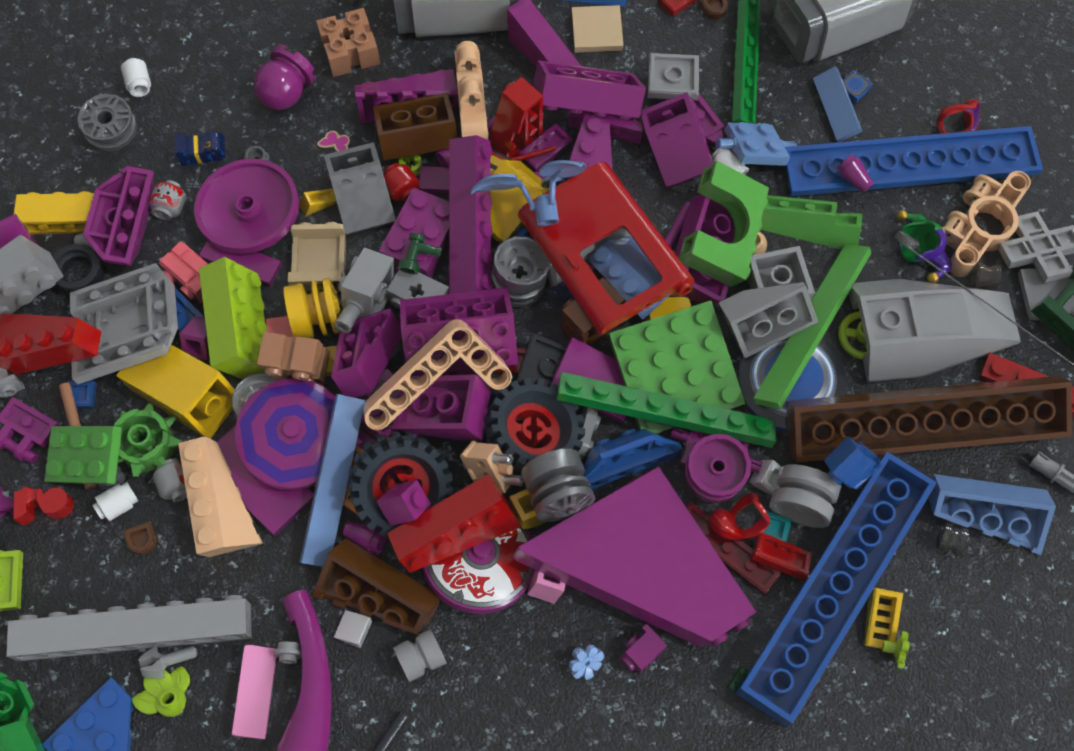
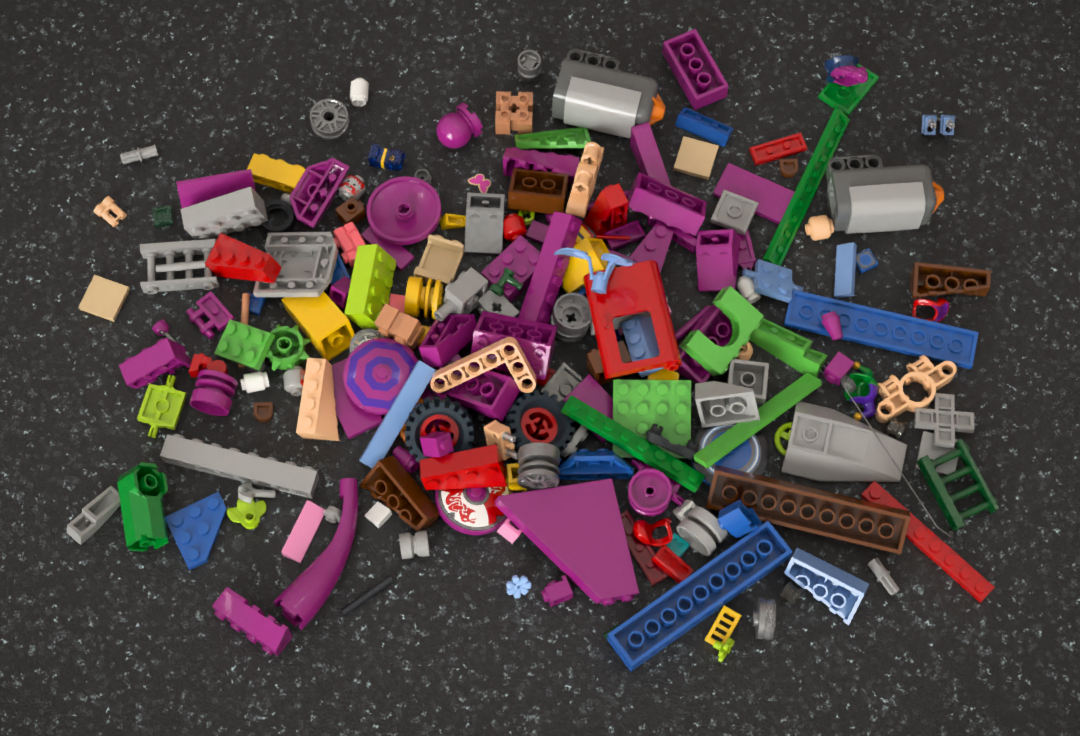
camera: 20 degrees right, 0 degrees up
none -> magenta wheel [189,370,238,416]
none -> reddish brown brick [335,196,366,225]
none -> bright green wing [514,127,591,150]
none -> black piece [646,423,699,460]
none -> magenta tile [713,163,795,224]
none -> piece [753,598,776,640]
none -> light nougat head [805,215,834,241]
none -> magenta brick [823,352,854,386]
none -> reddish brown wedge [910,262,991,298]

